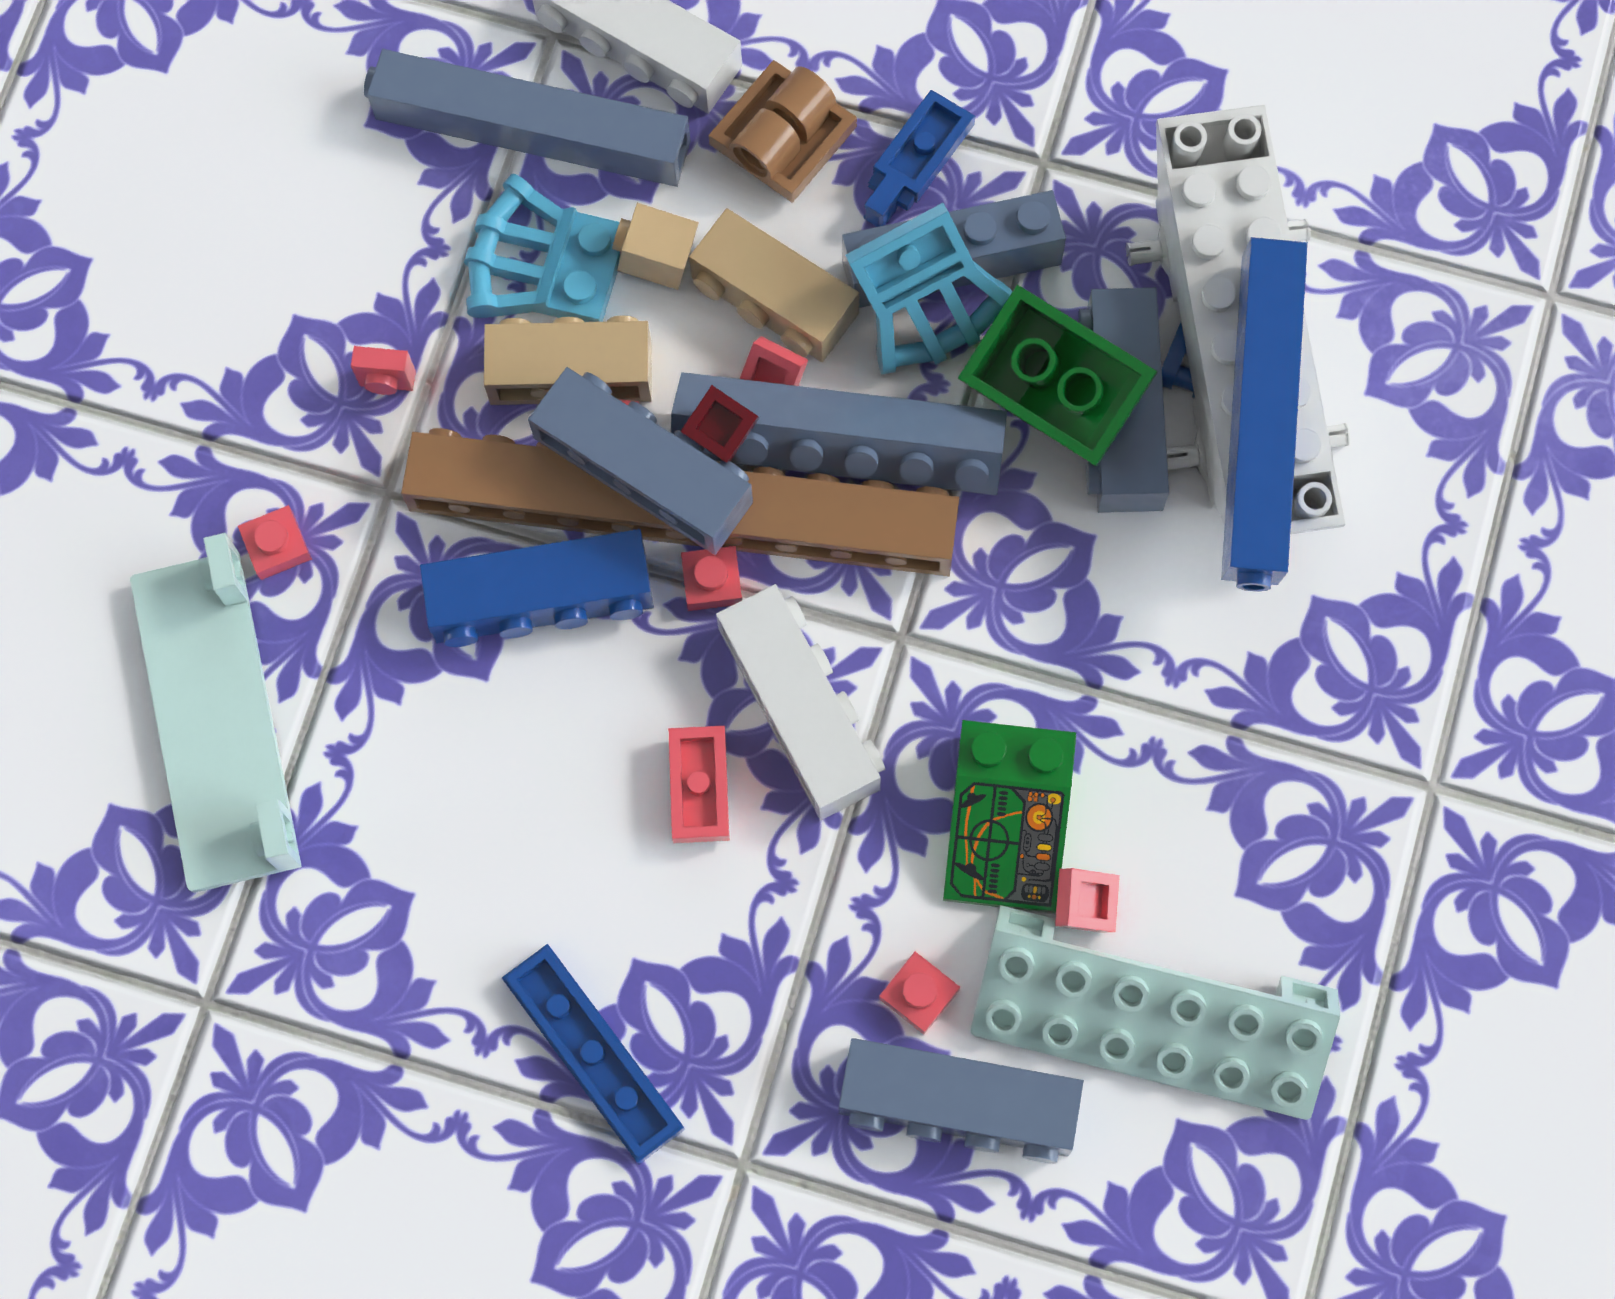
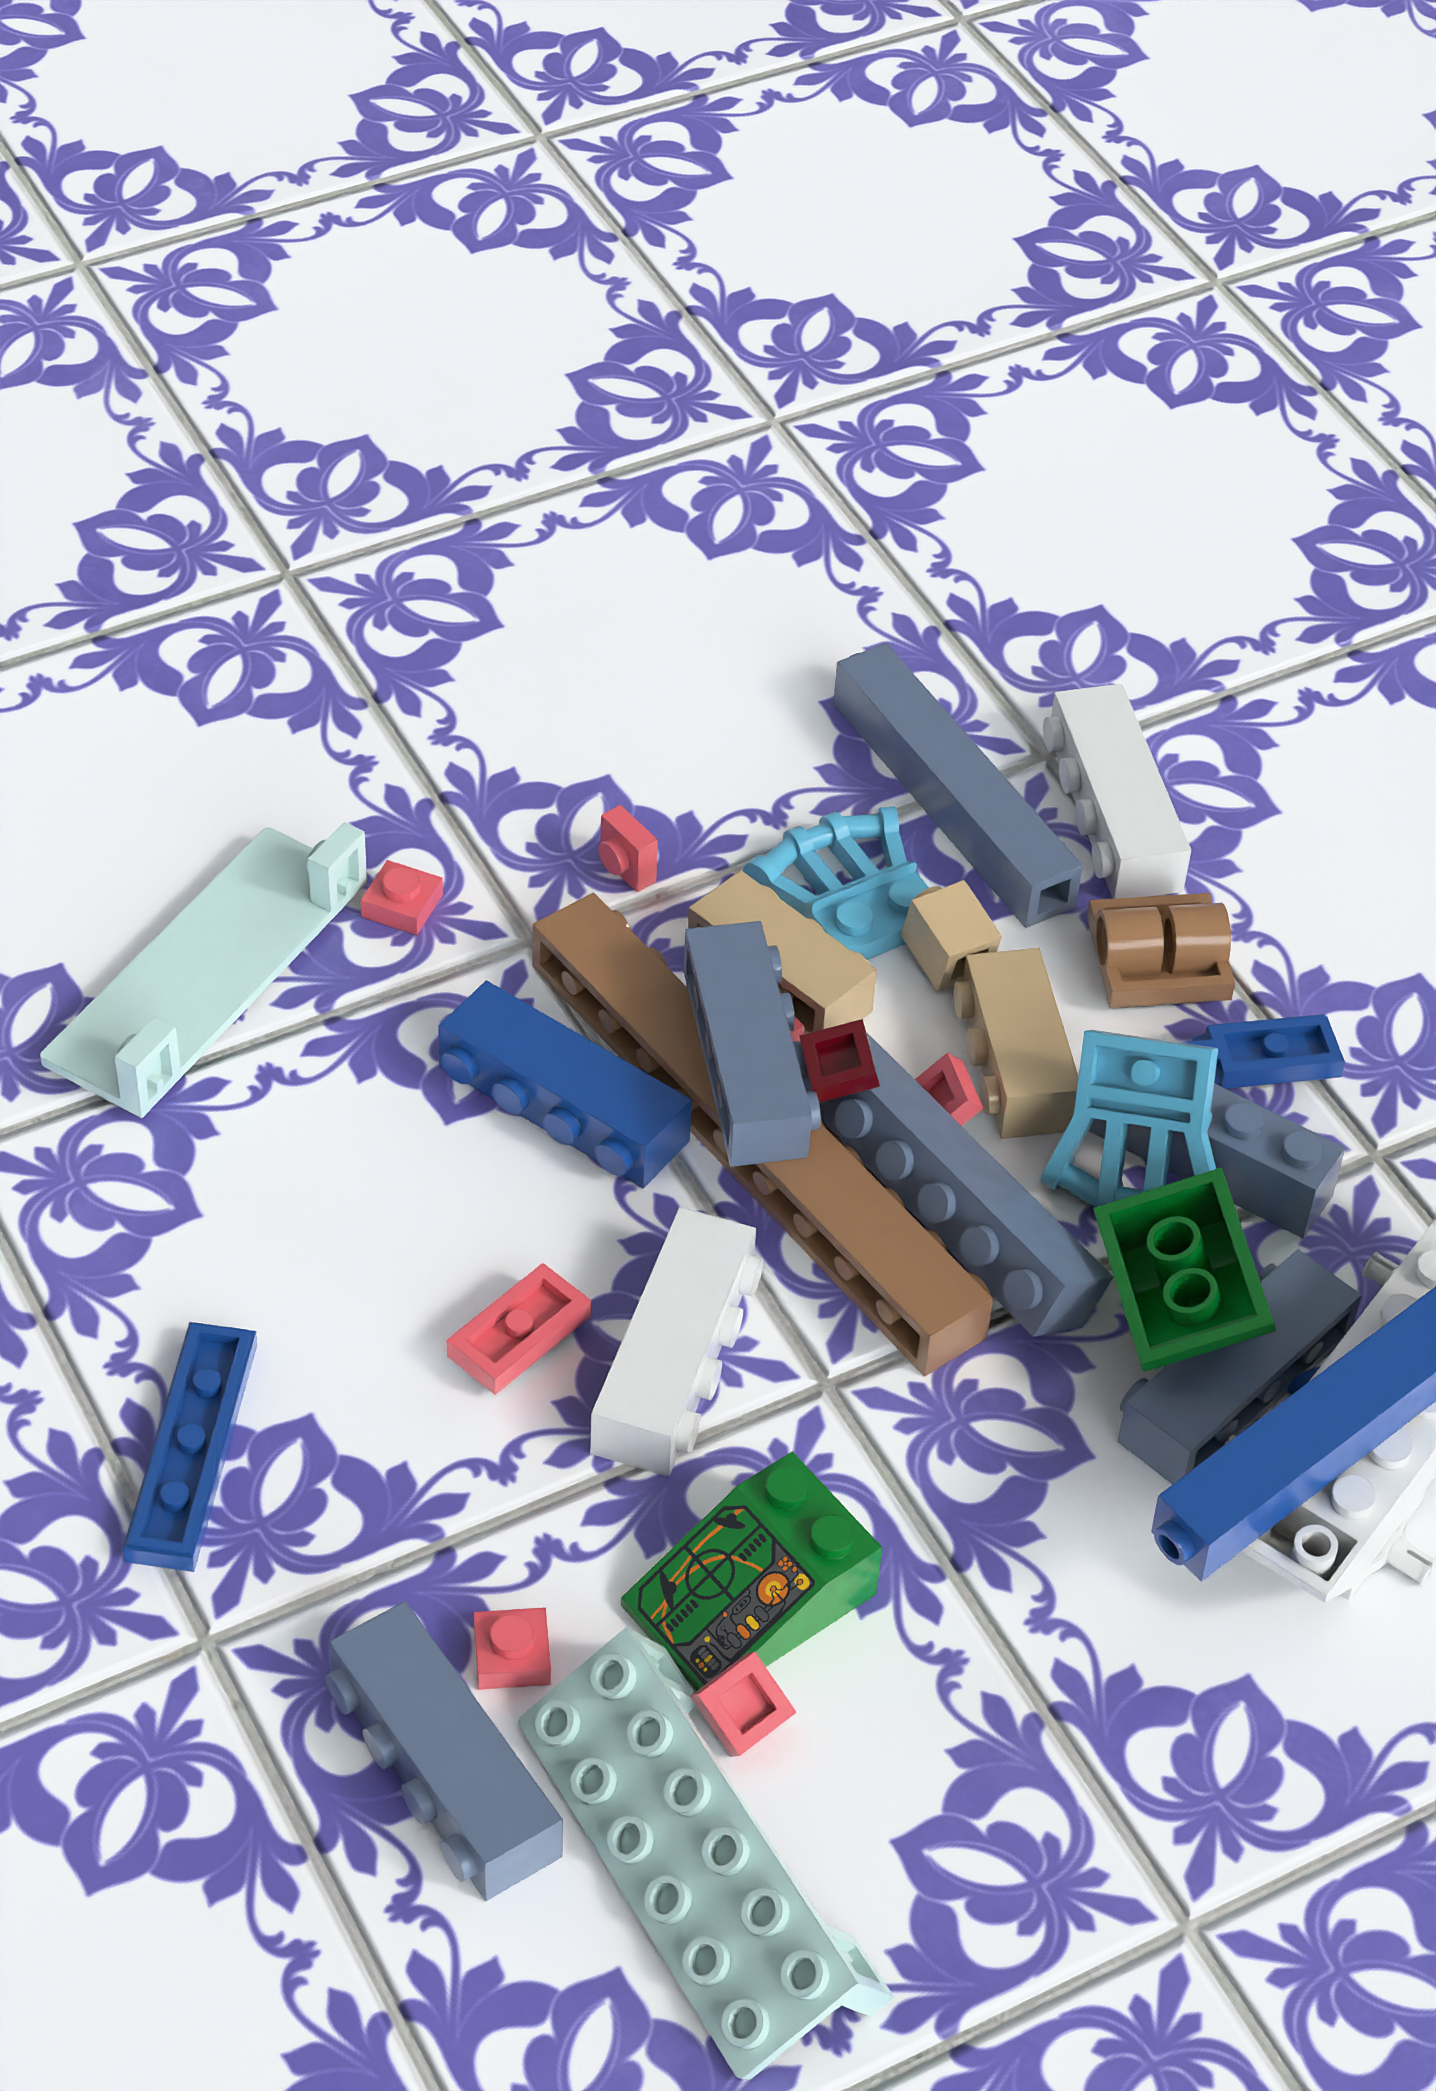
camera: 40 degrees right, 25 degrees down
coral plate [681,546,742,611] -> none

